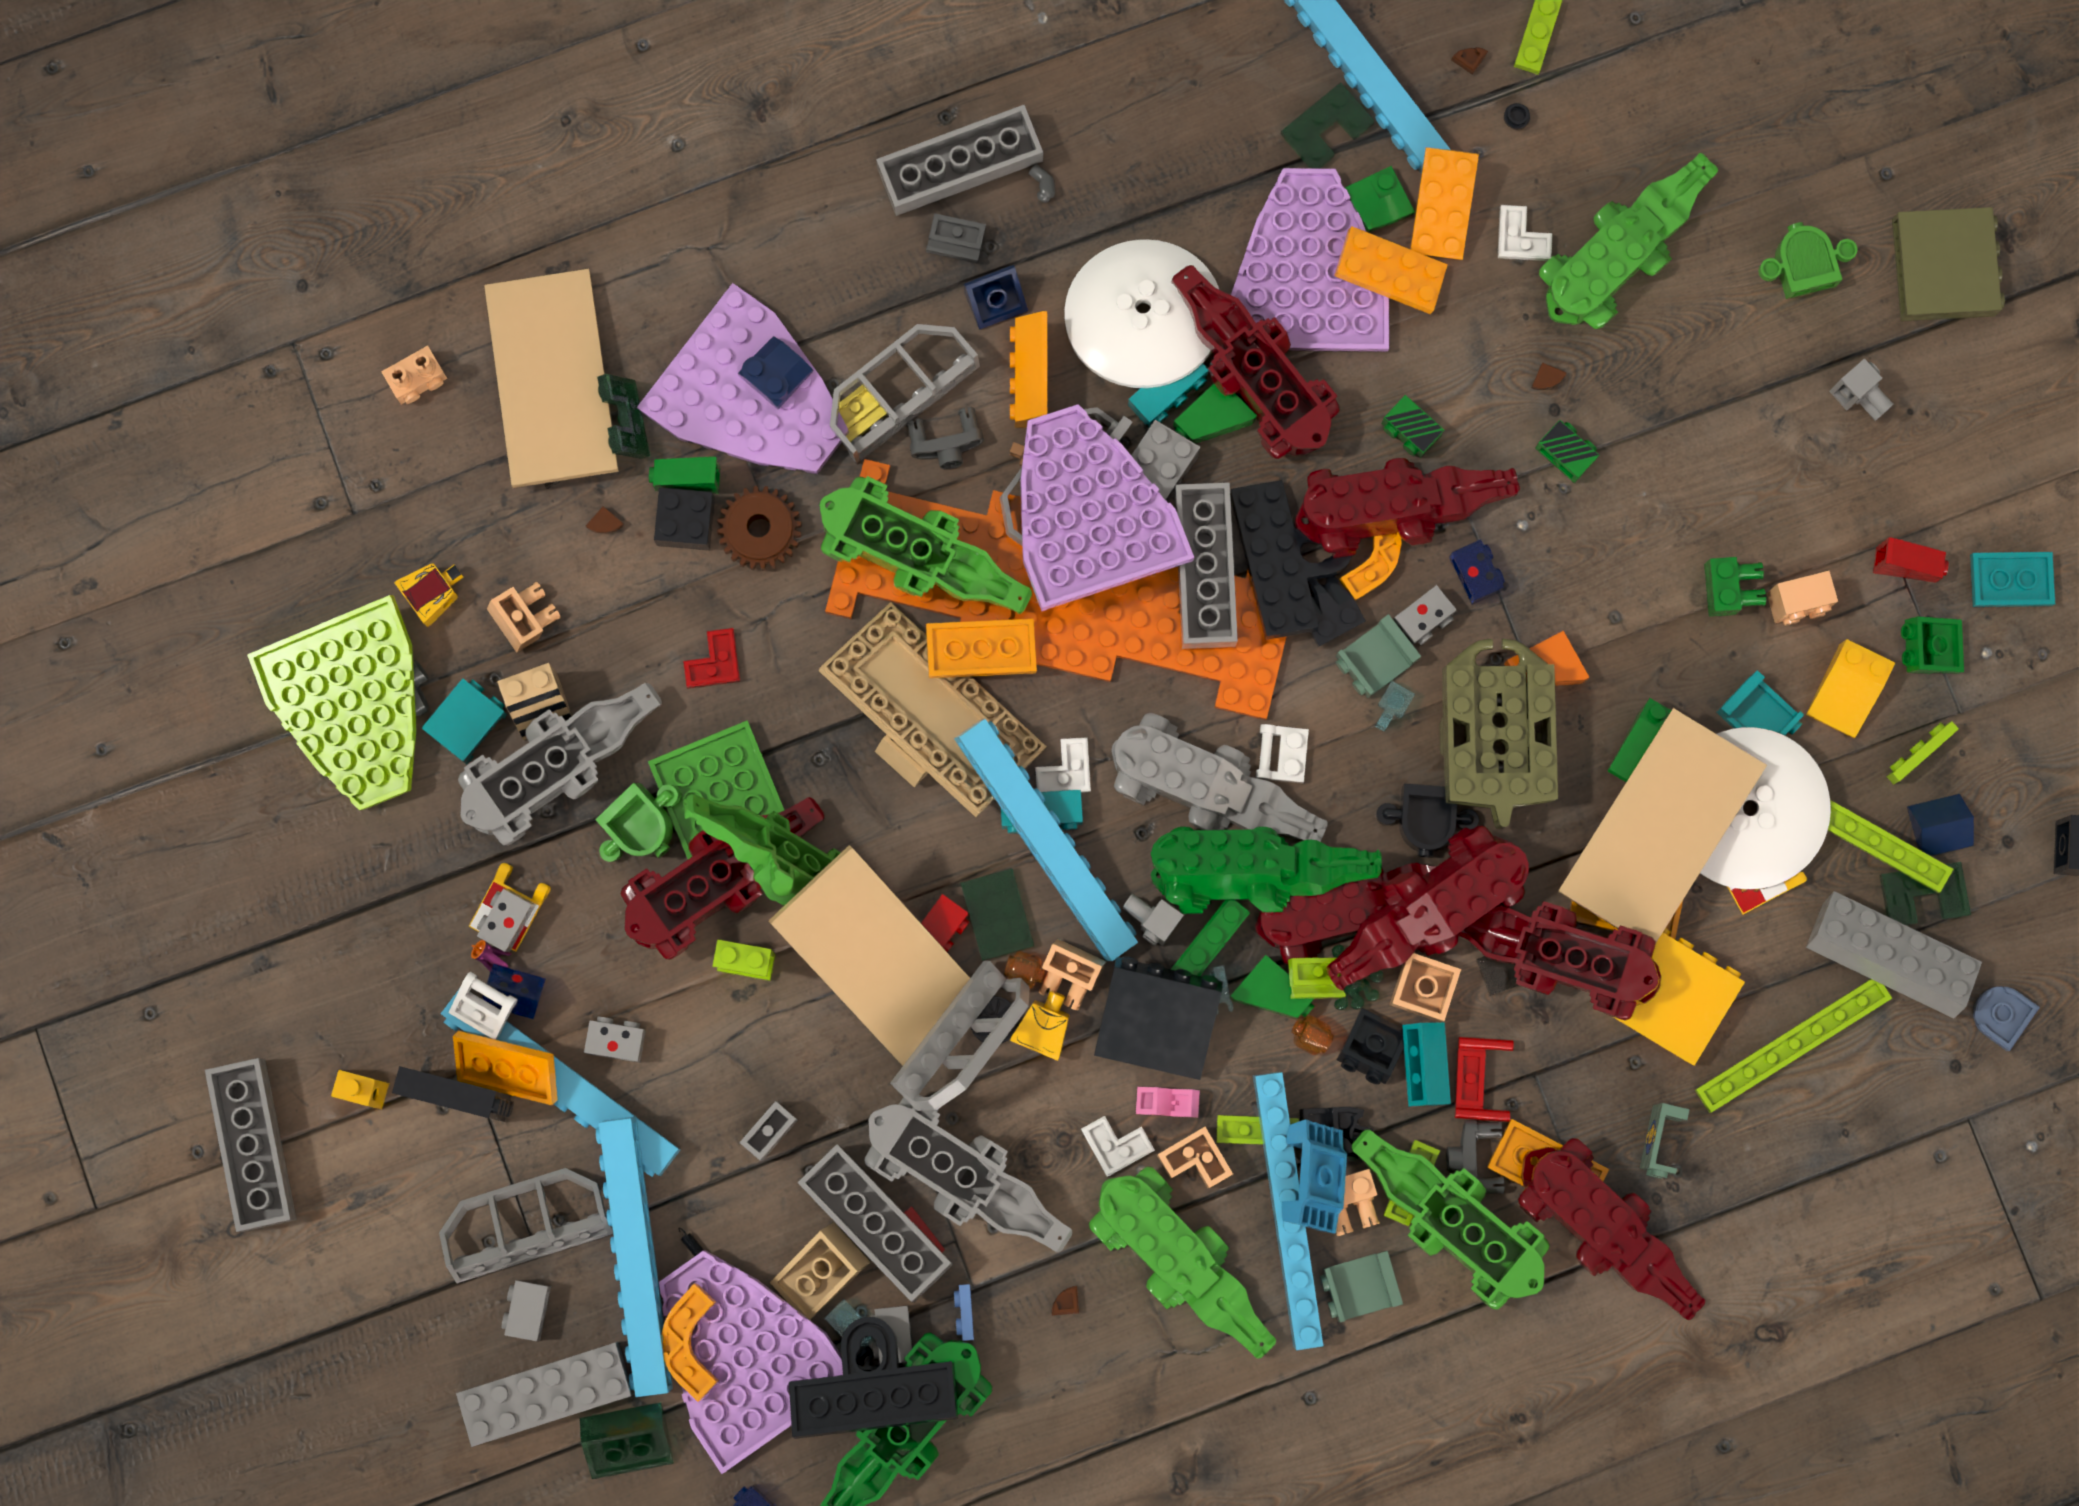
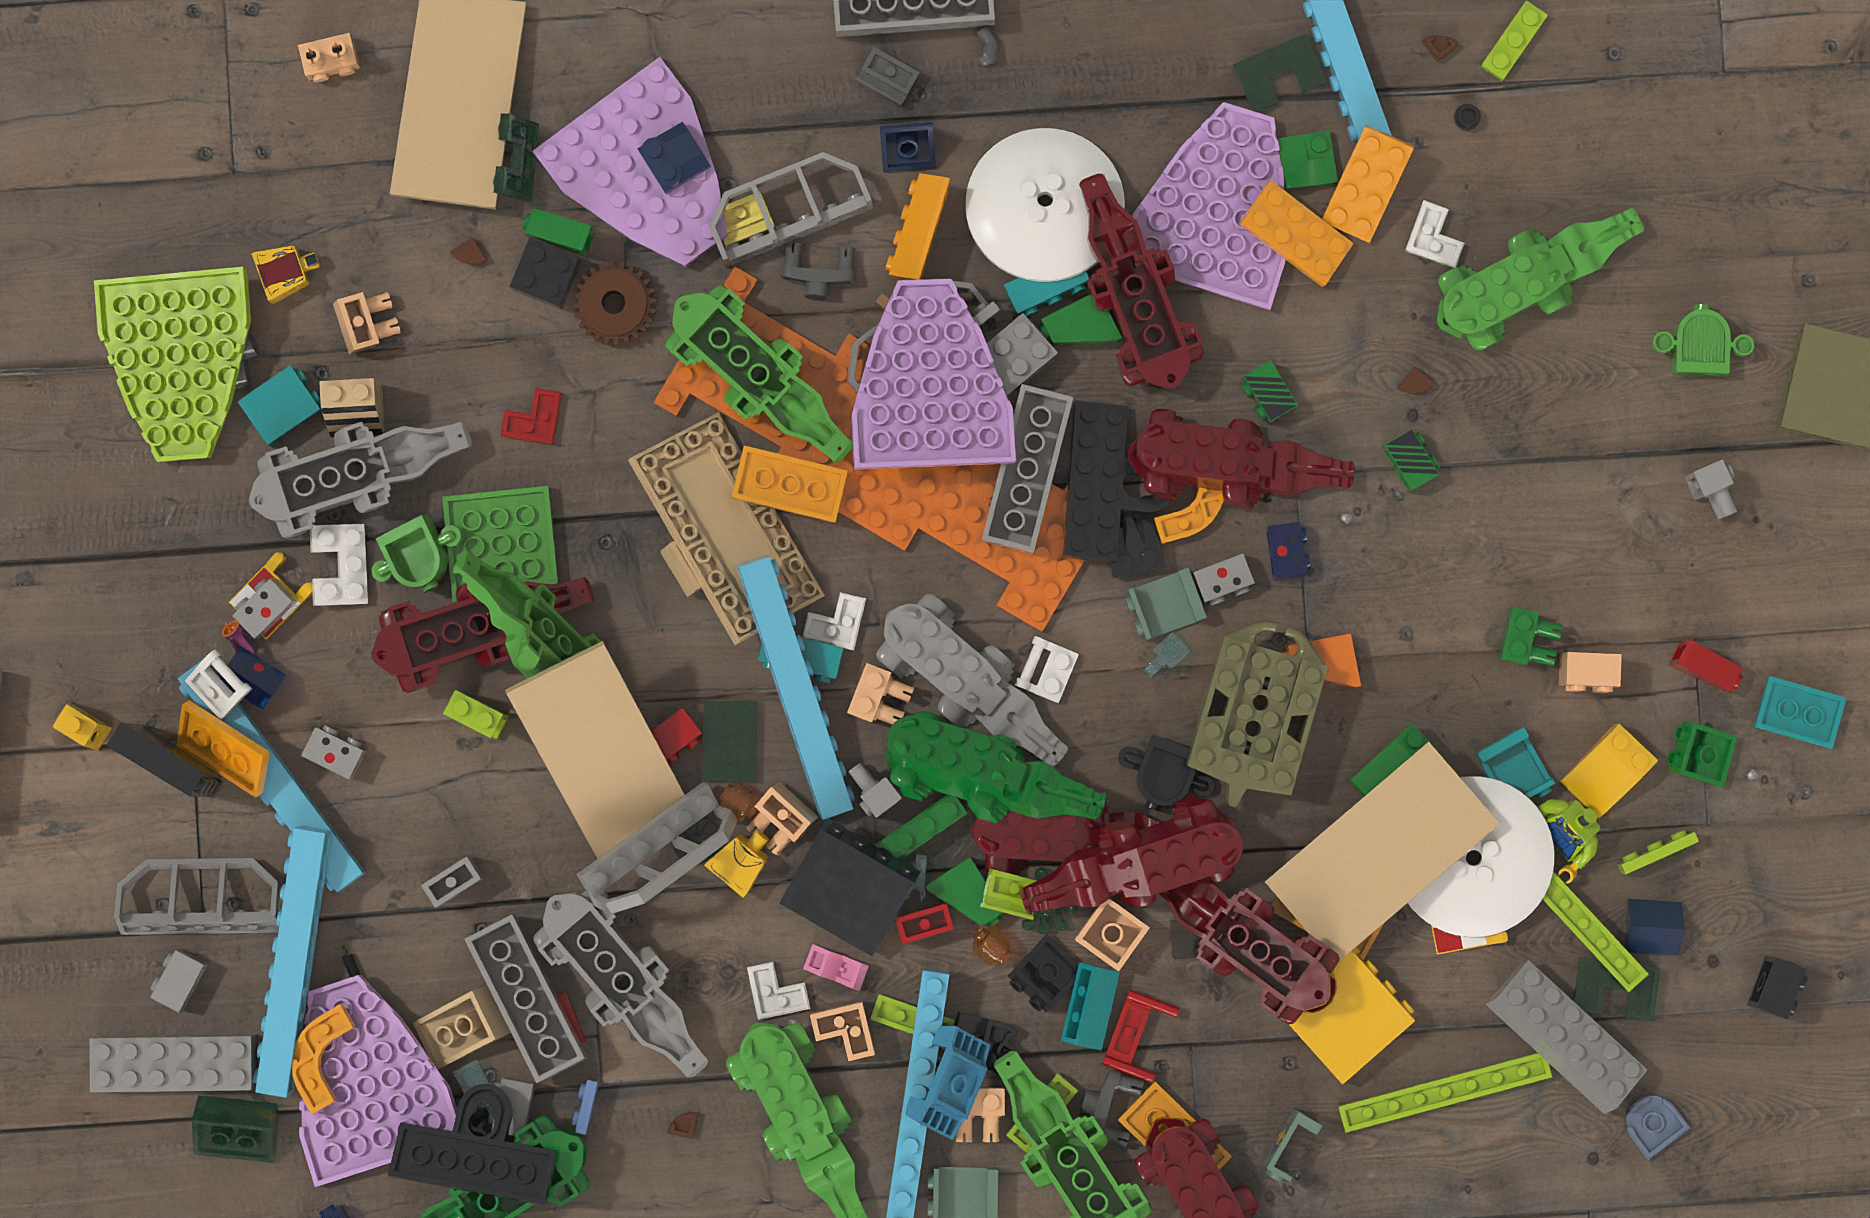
camera: 20 degrees right, 5 degrees up
none -> white plate [310,524,368,606]
none -> light nougat brick [847,663,915,725]
none -> red brick [895,903,954,944]
none -> lime torso [1537,799,1601,884]

